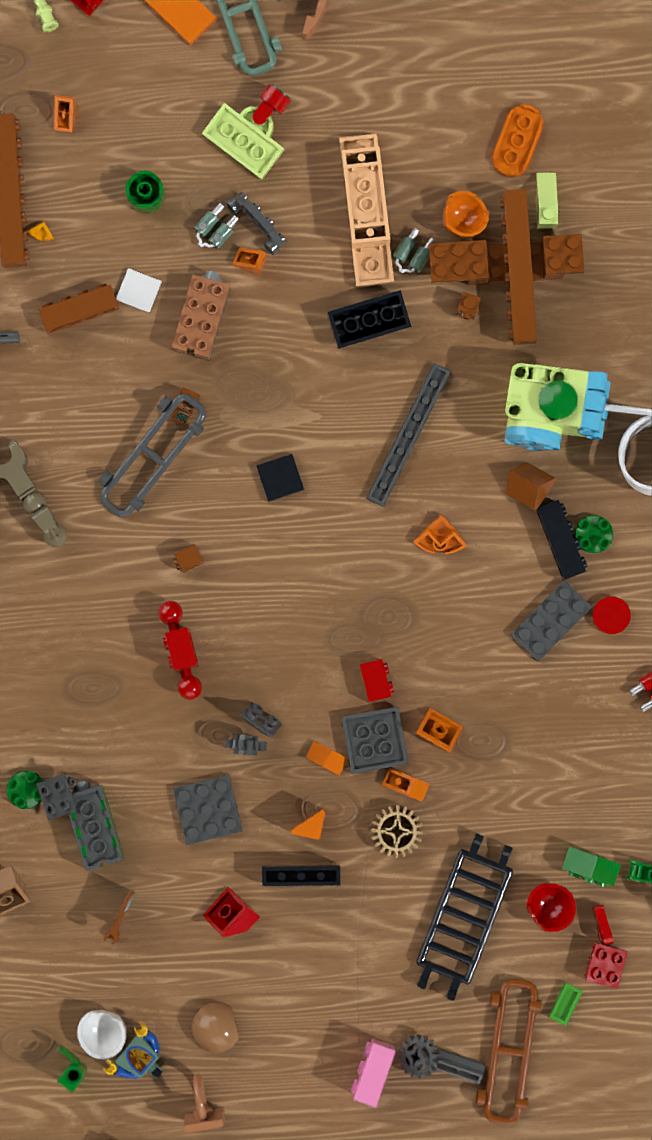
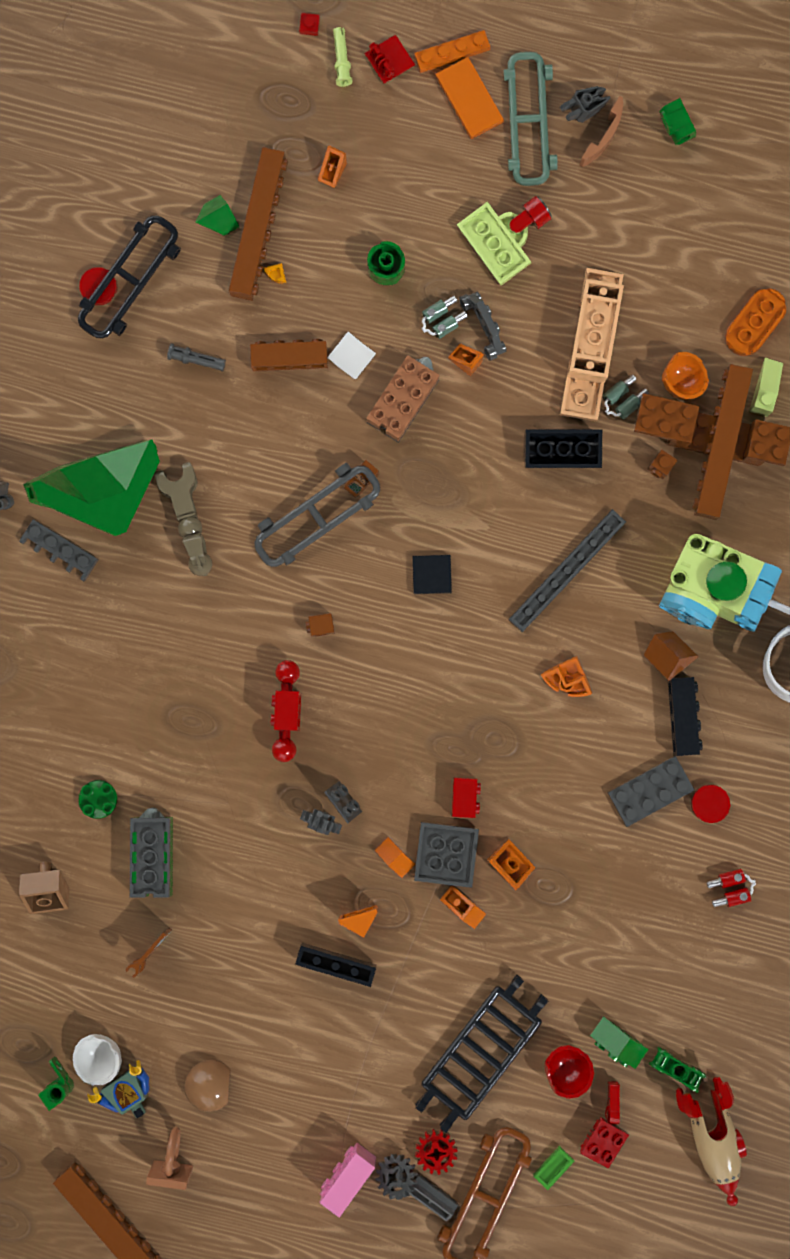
camera: 15 degrees right, 0 degrees up
dark grey hinge [37,773,76,821] -> none
dark grey plate [173,775,243,845] -> none
red slope [202,887,260,938] -> none
tan gear [371,805,423,858] -> none
green dish [575,515,613,553] -> none
none -> red gear [415,1129,458,1175]

